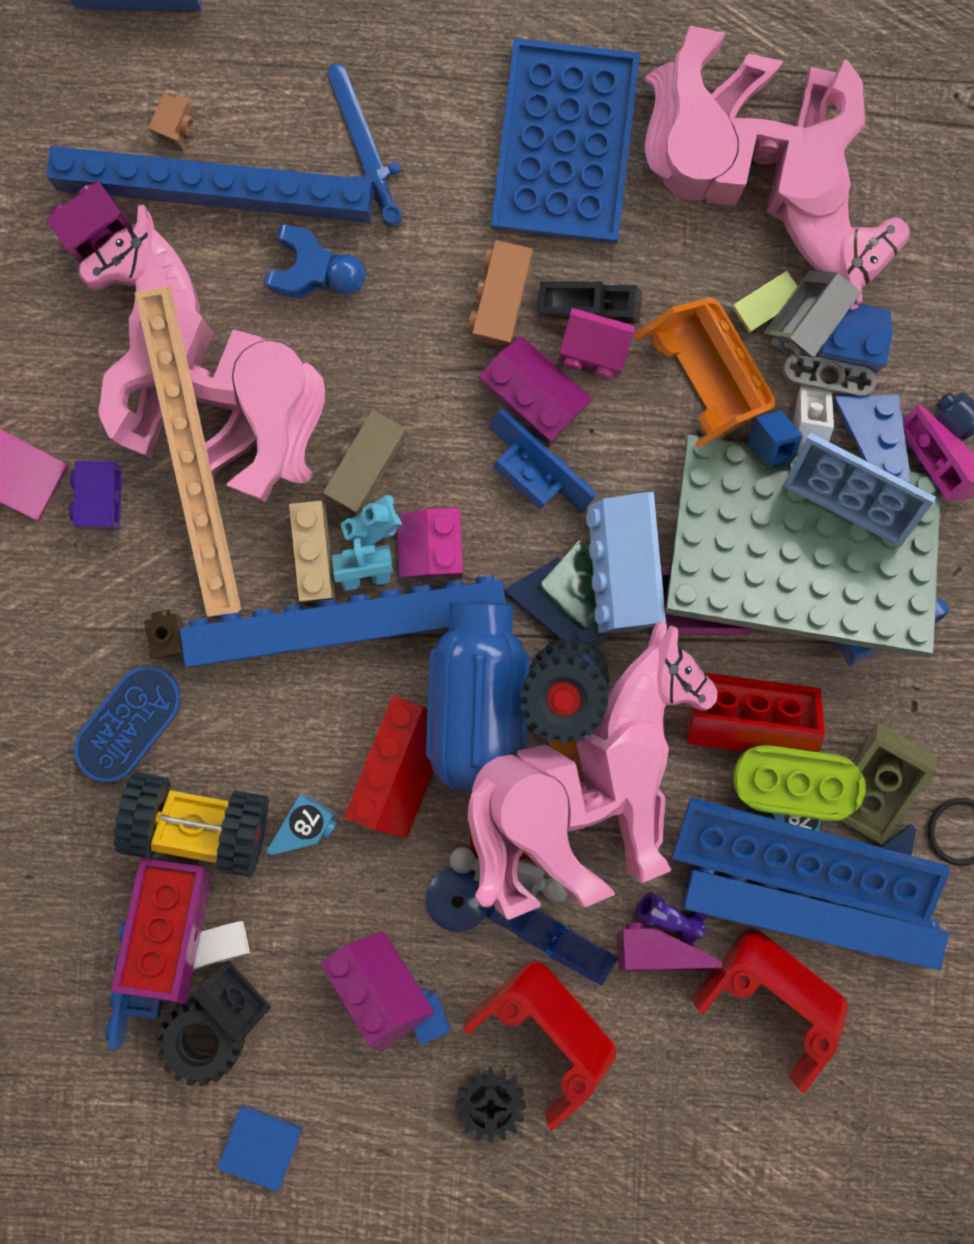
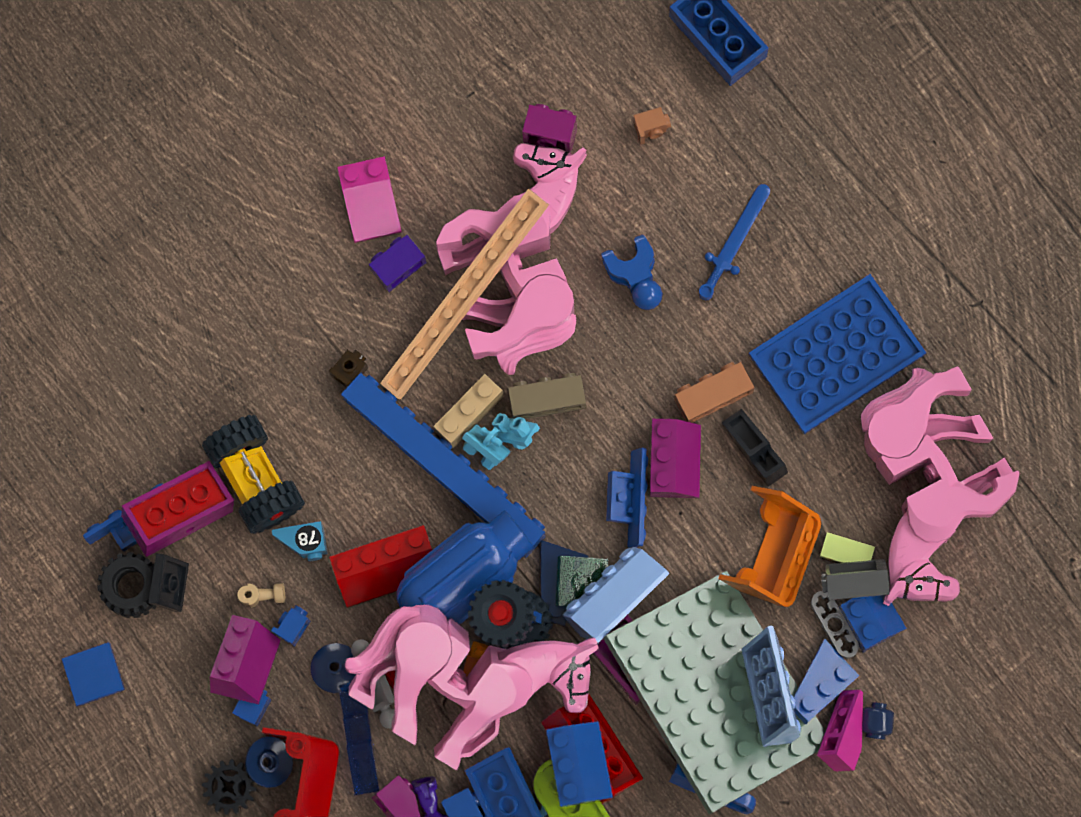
camera: 55 degrees right, 10 degrees down
blue brick [46,146,374,223] -> none
tile [74,667,181,782] -> none
white slope [193,921,250,971] -> none
dark pink slope [397,508,463,578] -> none
dark pink slope [558,308,636,379] -> none
blue brick [747,411,803,466] -> none
white slope [793,386,834,454] -> none
none -> tan leg [237,583,285,608]
none -> dark blue dish [245,737,293,788]
none -> blue brick [271,605,311,647]
none -> blue slope [546,721,613,807]

